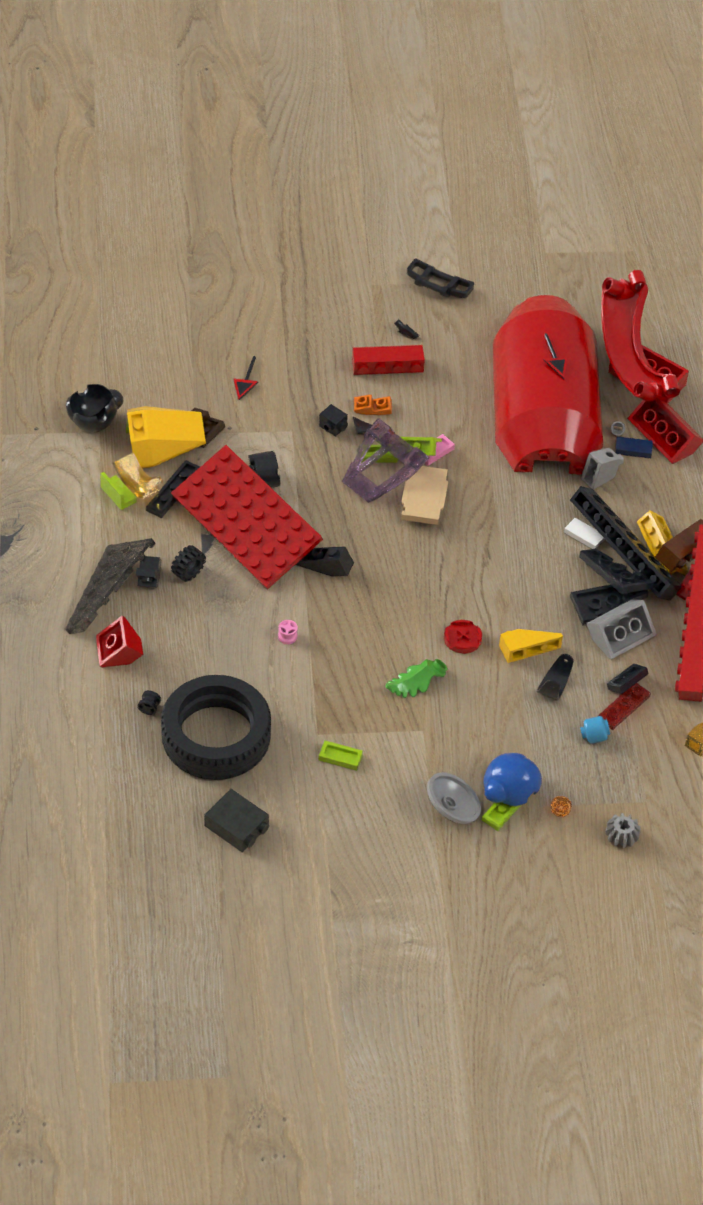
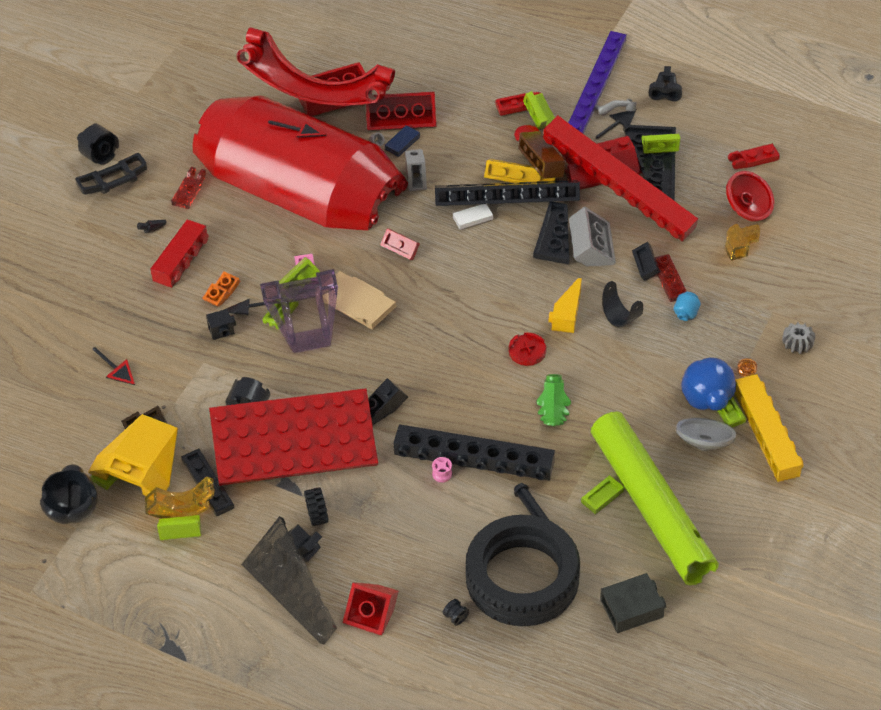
camera: 55 degrees left, 0 degrees up
black wing [579,548,654,594] -> none
none -> black brick [77,123,119,165]
none -> clear red hinge [171,167,206,209]
none -> plate [380,228,420,260]
none -> black brick [393,424,555,481]
none -> black axle [514,483,549,520]
none -> lime piece [591,411,719,586]
none -> yellow brick [735,374,804,482]

